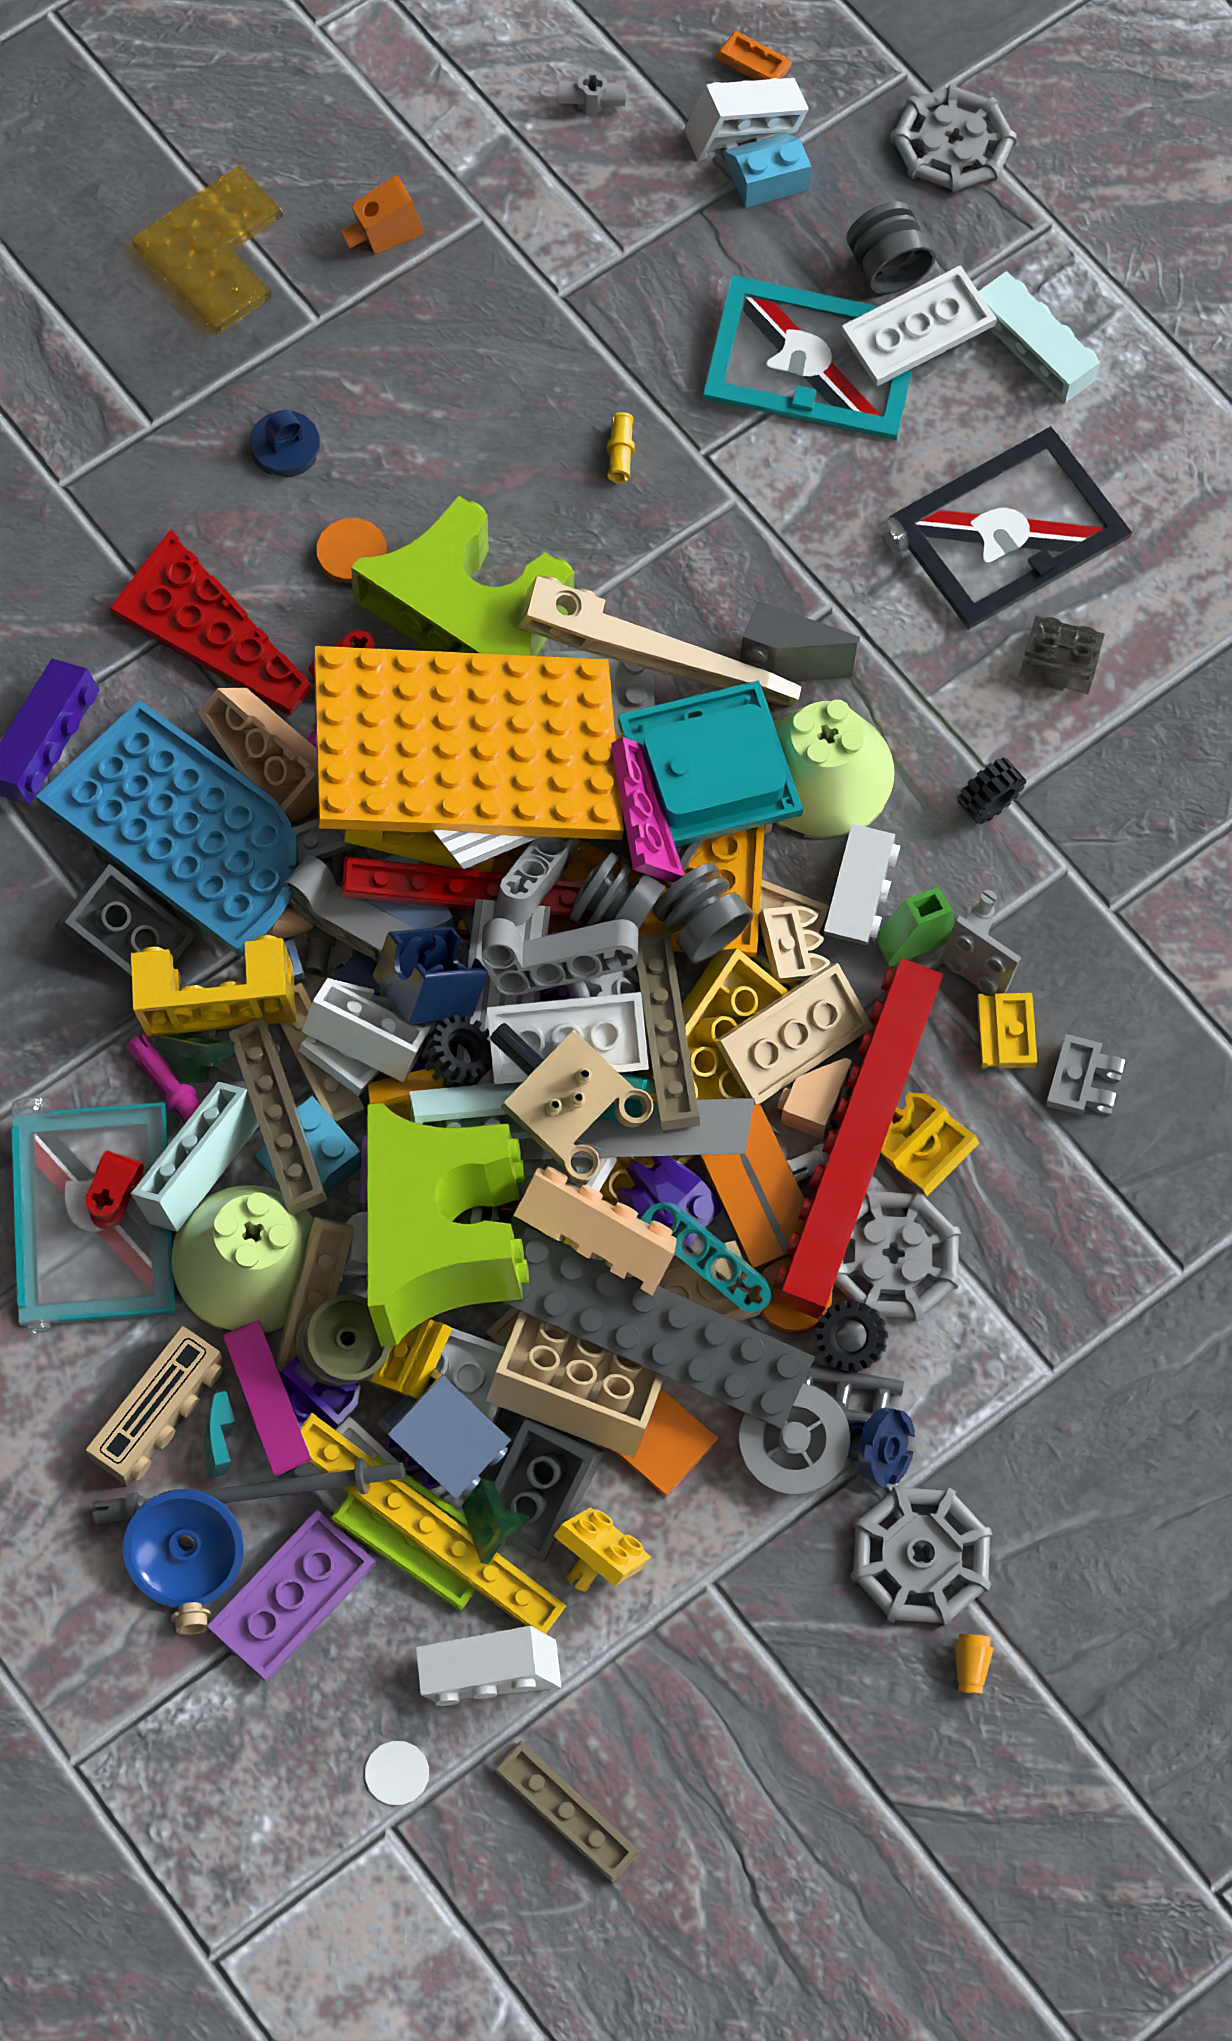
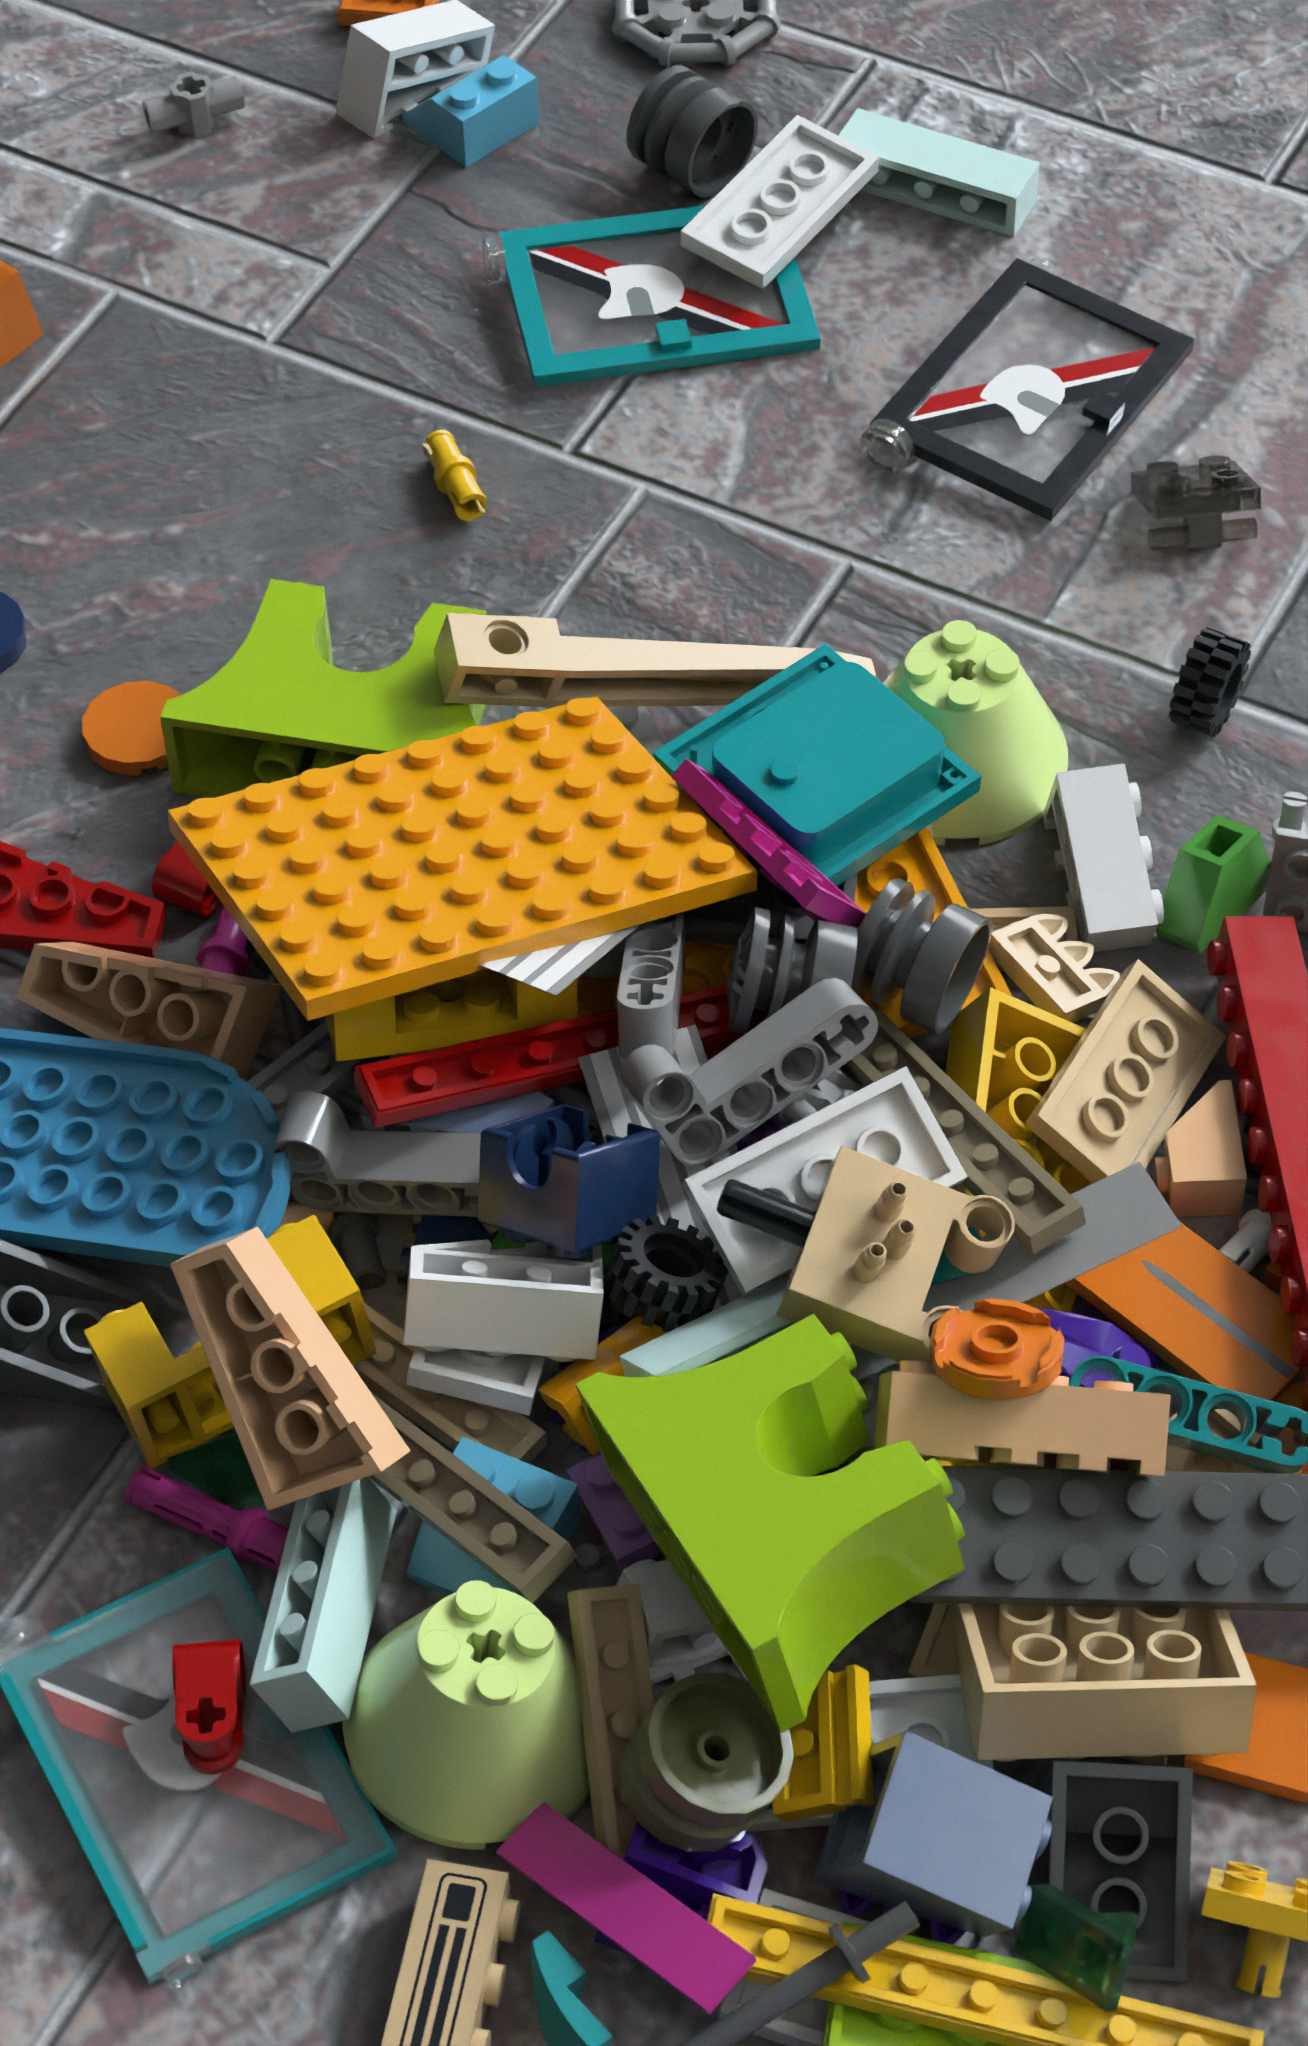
camera: 20 degrees left, 15 degrees down
dark grey slope [740,601,860,681] -> none
none -> light nougat wedge [170,1227,410,1510]
none -> orange tile [930,1298,1064,1400]

